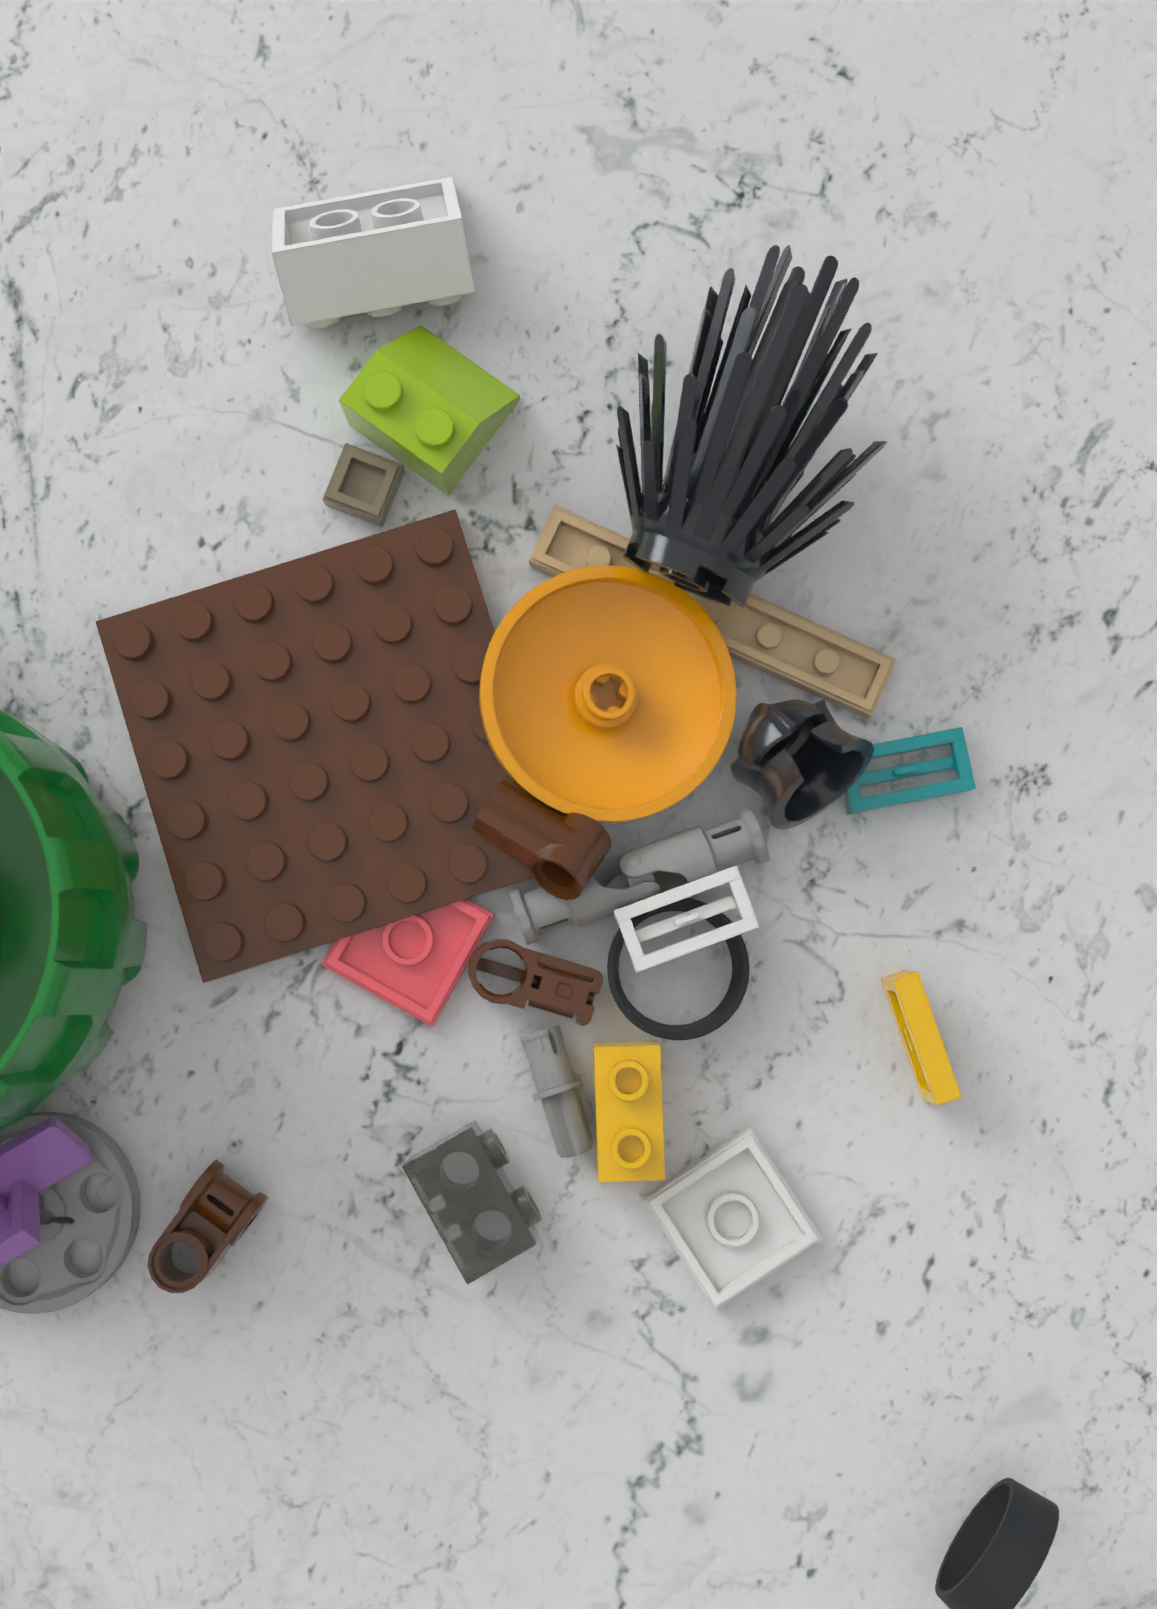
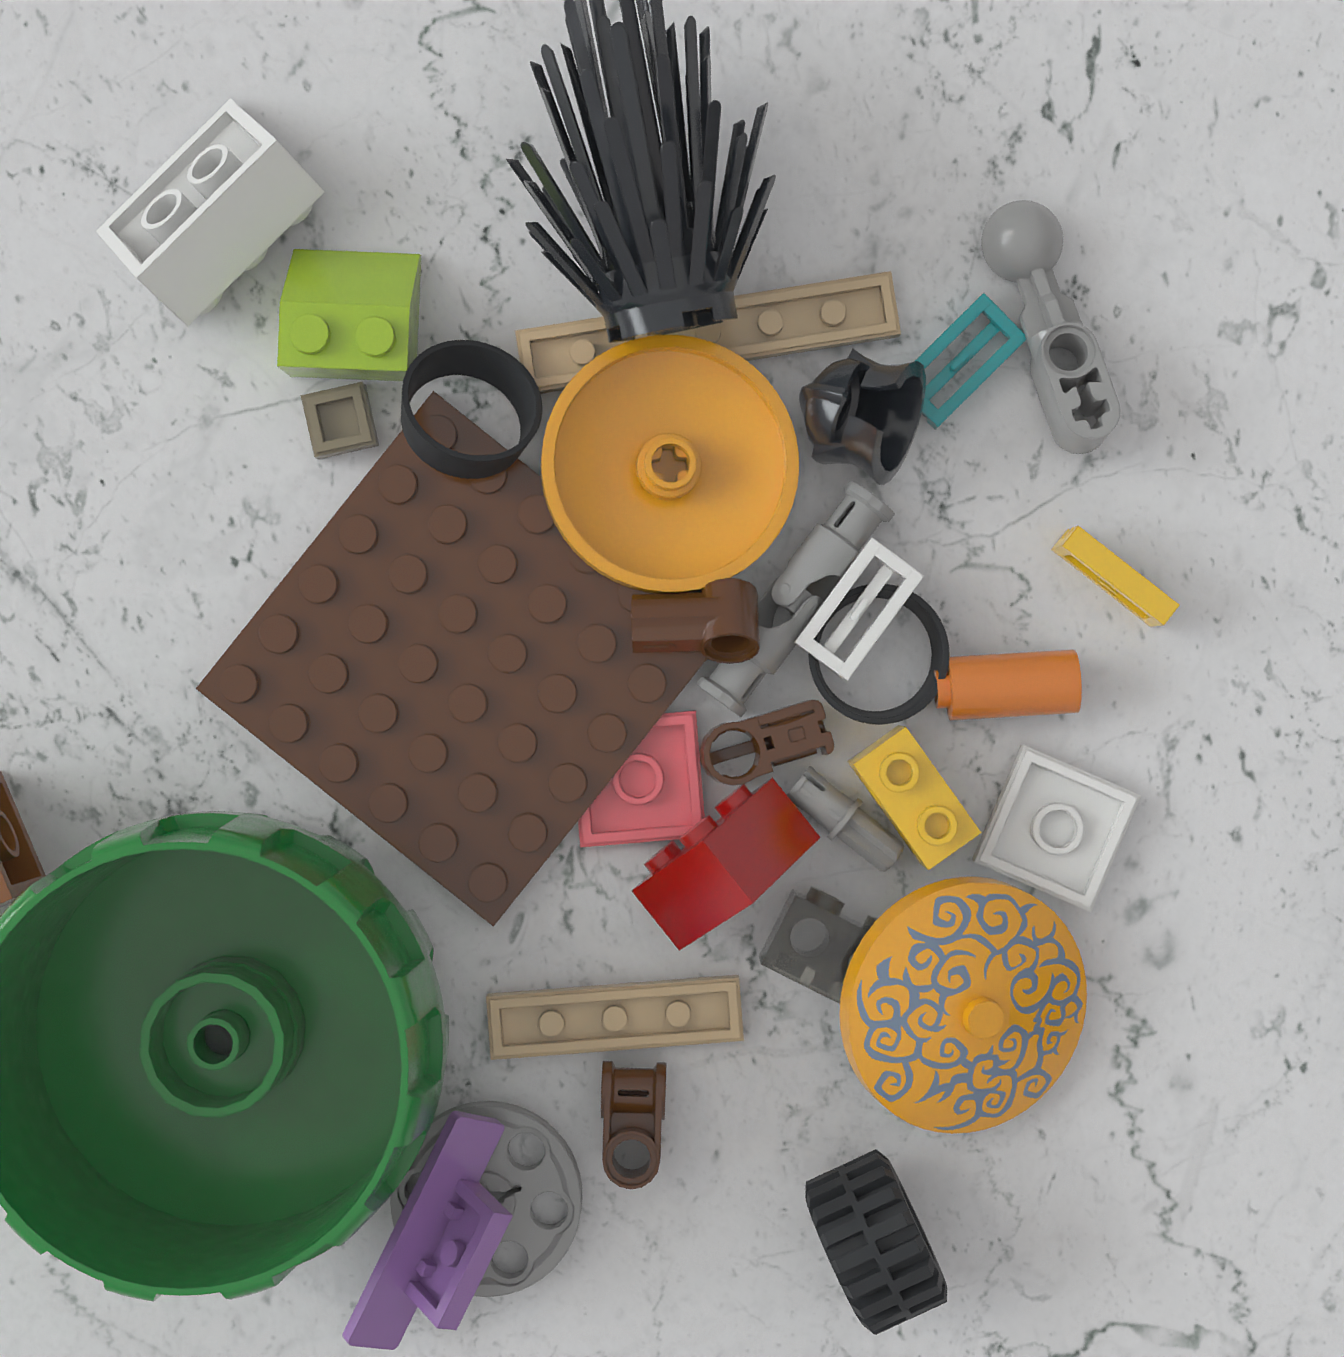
camera: 30 degrees left, 5 degrees up
none -> black tyre [401,340,543,479]
none -> tan tile [486,975,744,1060]
none -> red brick [631,777,821,951]
none -> black tyre [805,1149,947,1335]
none -> light orange dish [839,877,1087,1134]
none -> orange brick [934,649,1082,721]
none -> light grey beam [981,200,1120,454]

